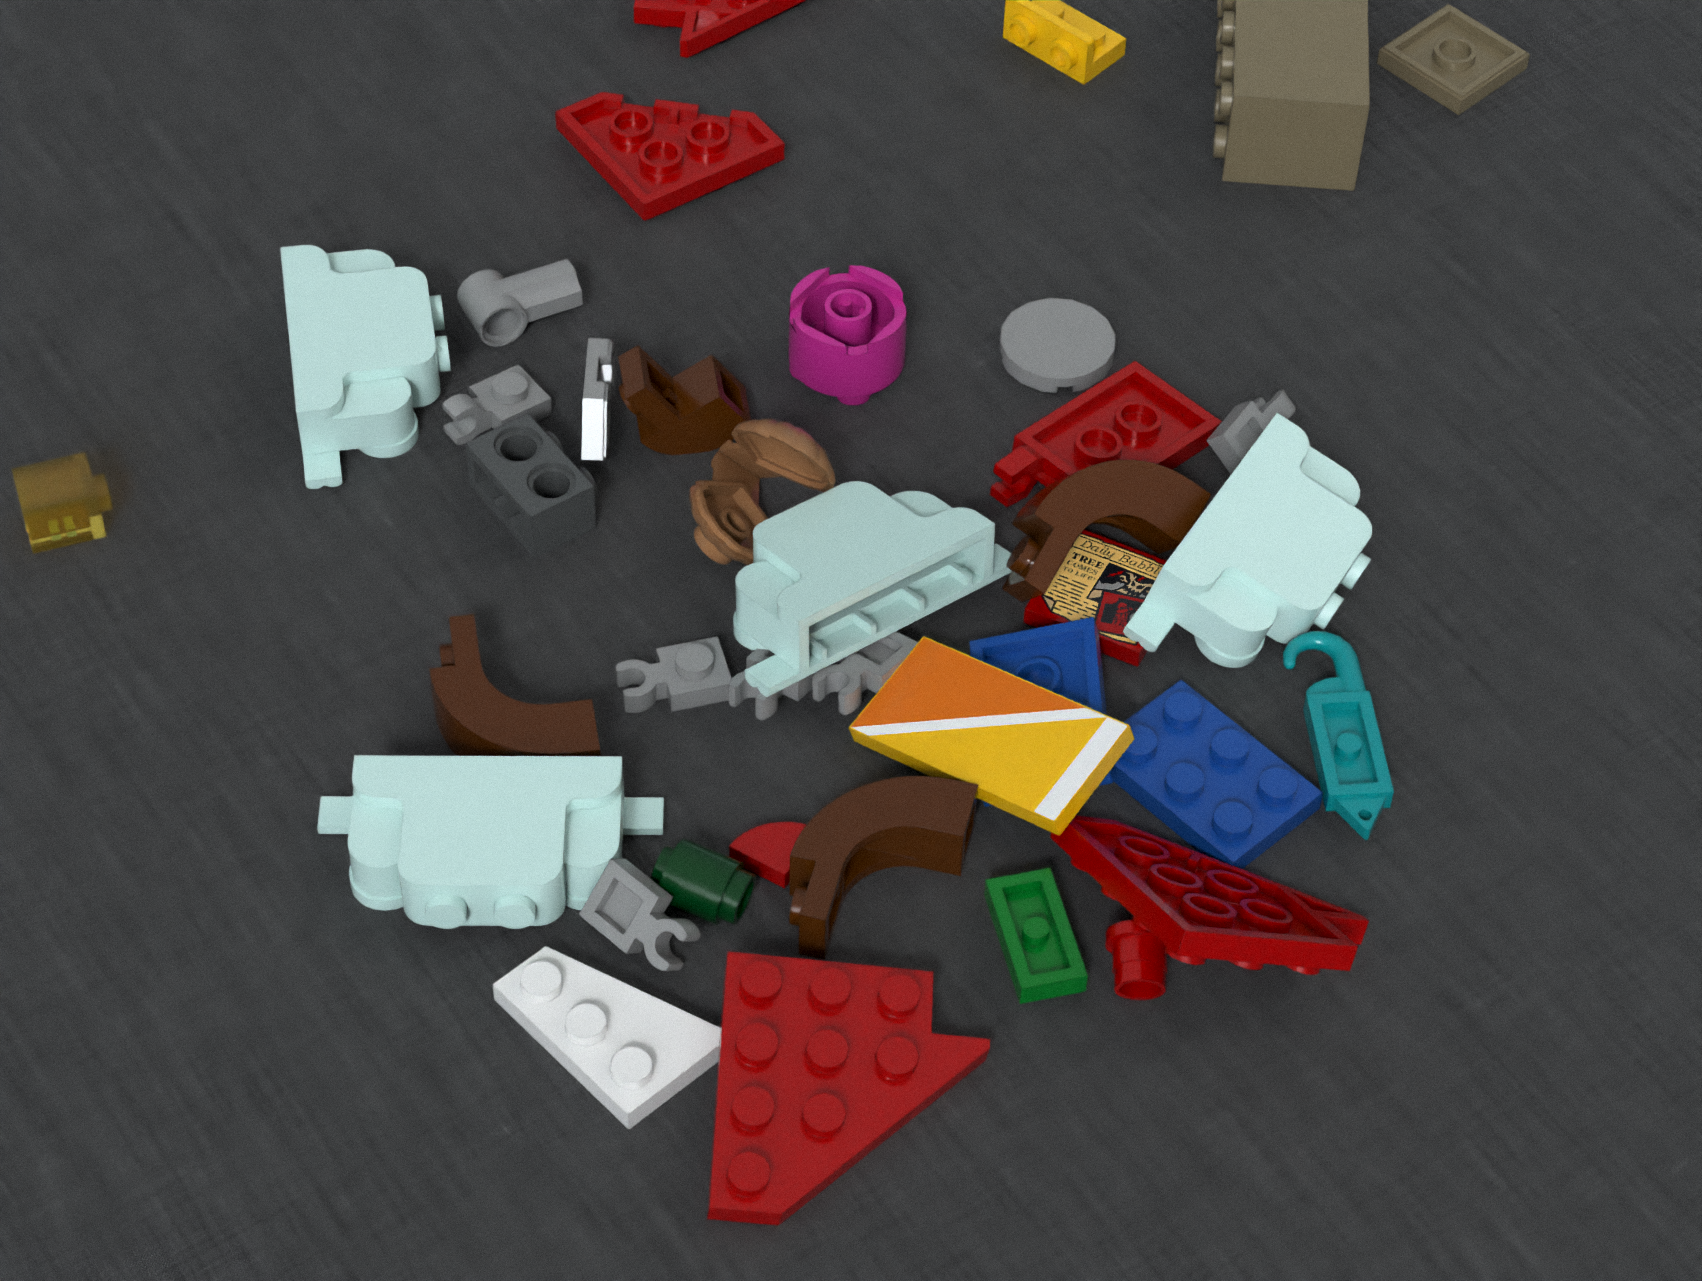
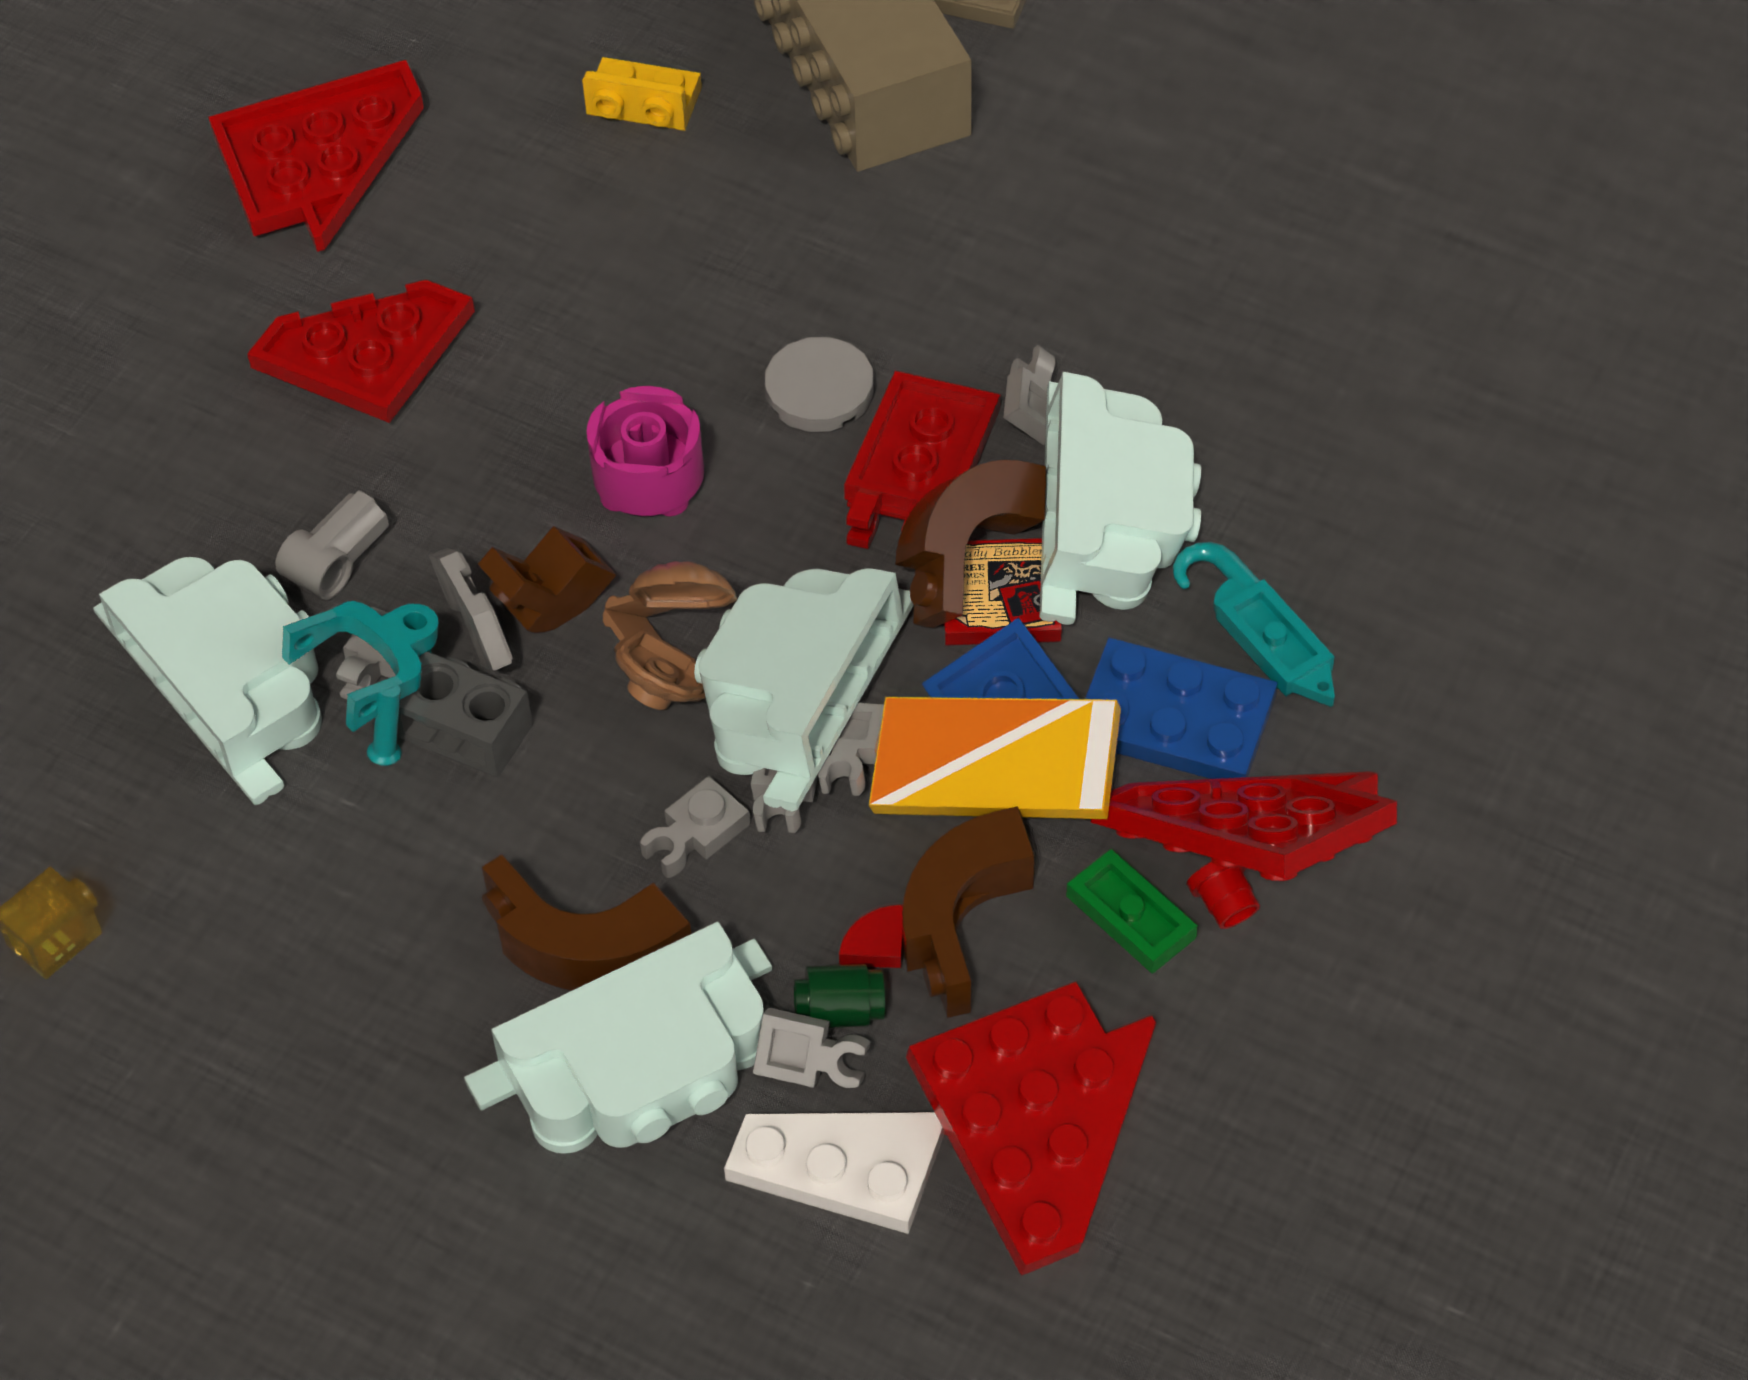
camera: 25 degrees left, 5 degrees up
none -> teal piece [282,601,439,766]

